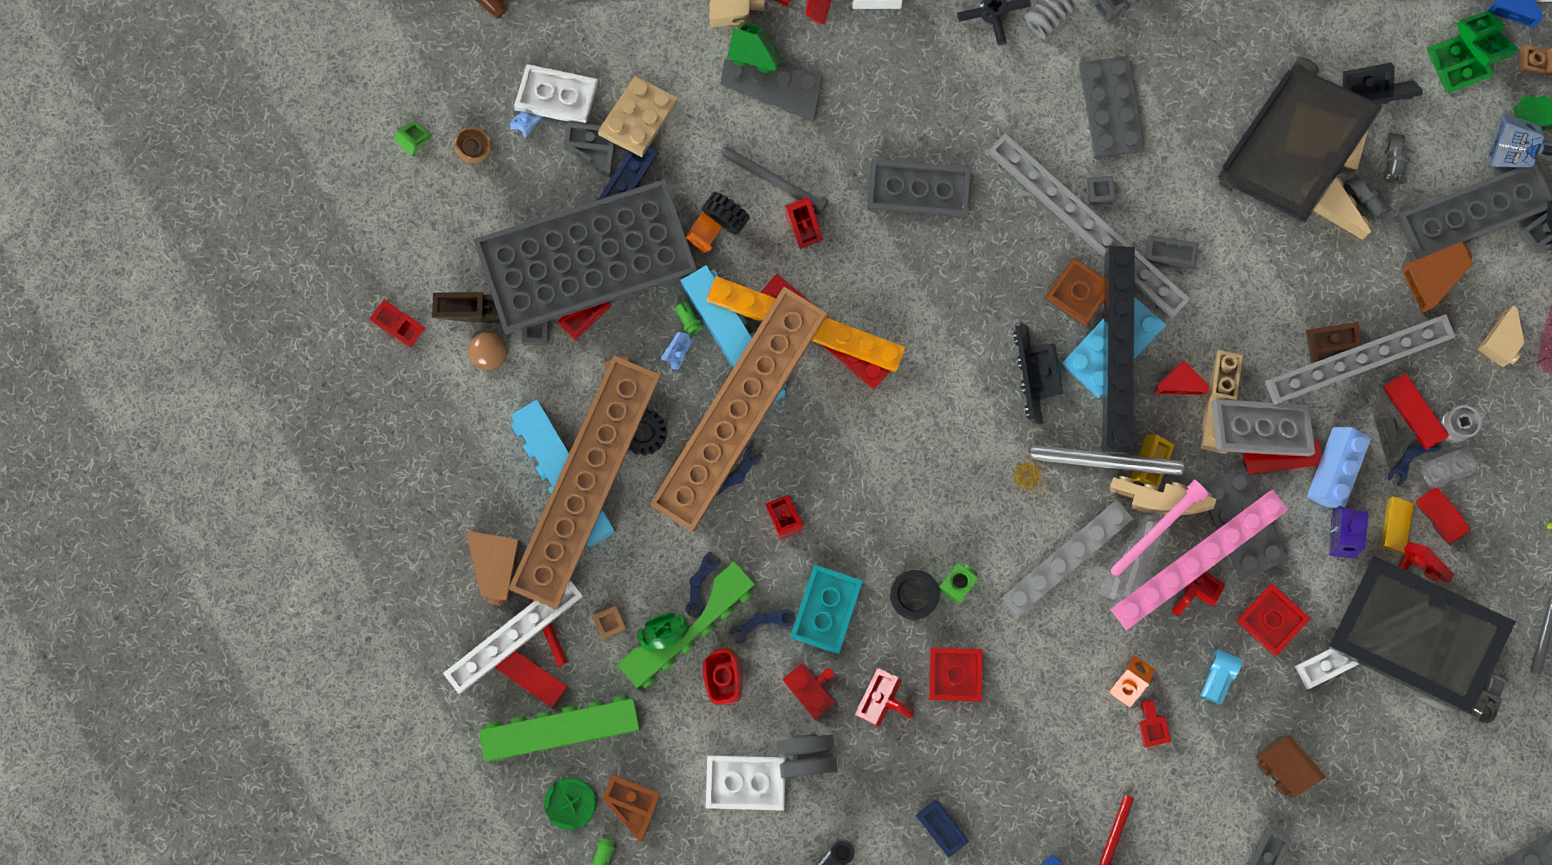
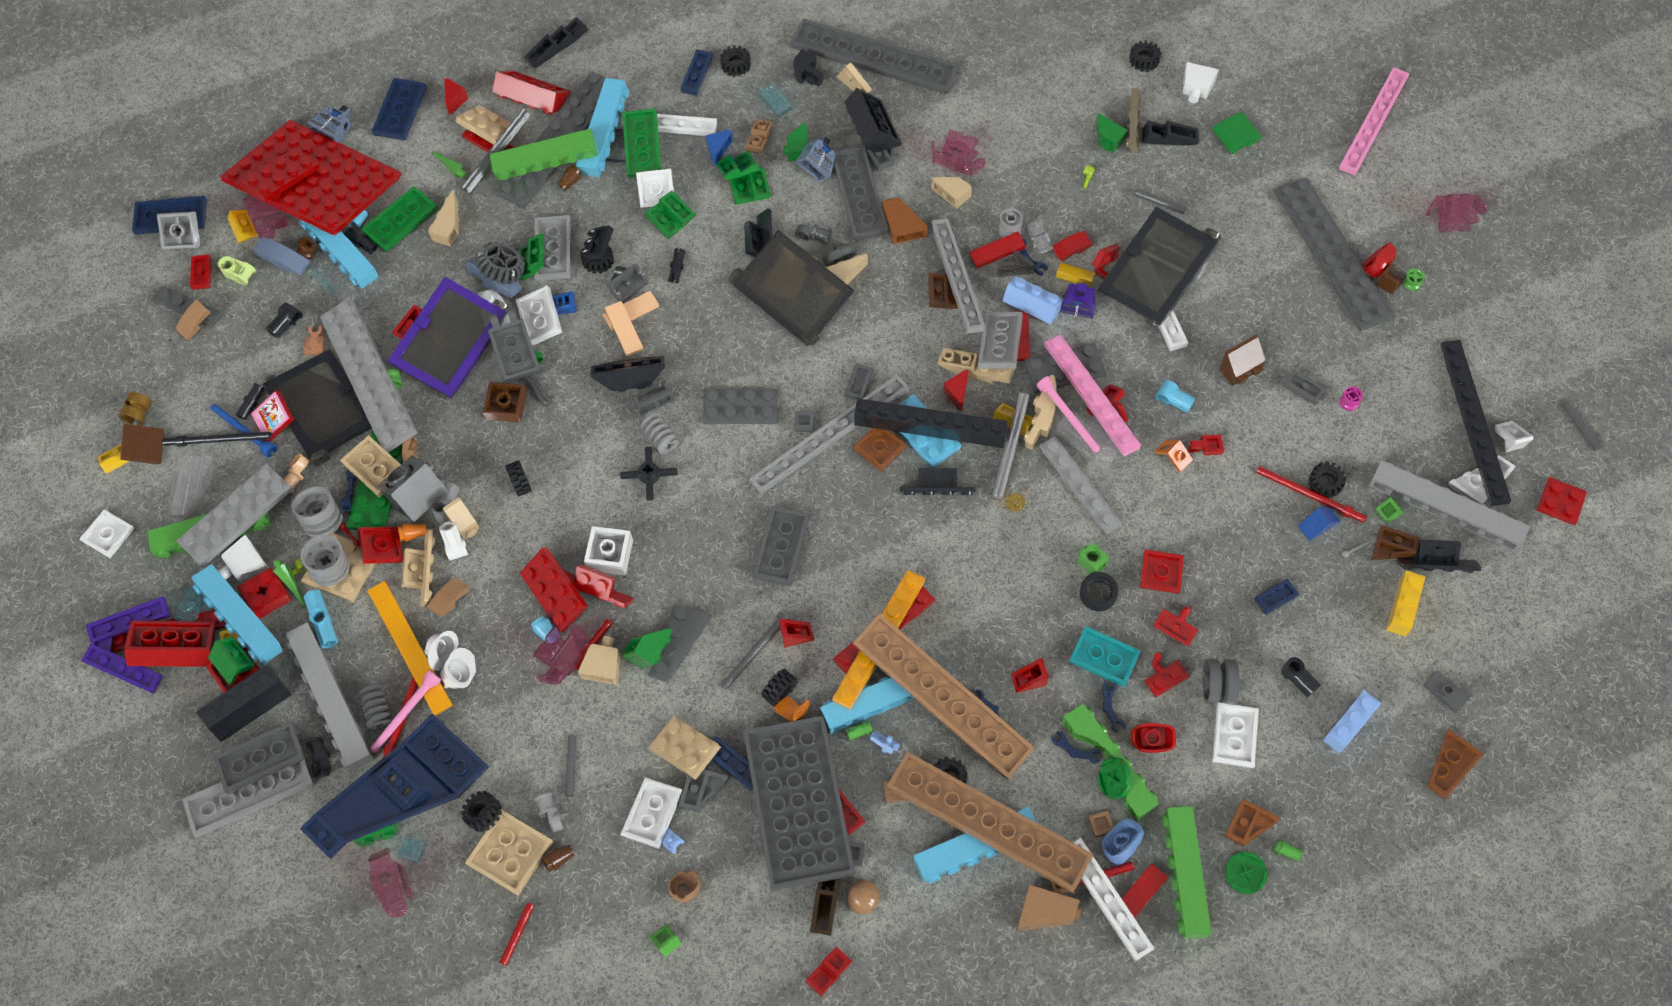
camera: 80 degrees left, 15 degrees down
red plate [1236,583,1311,657] -> none
none -> medium blue piece [1102,818,1144,865]

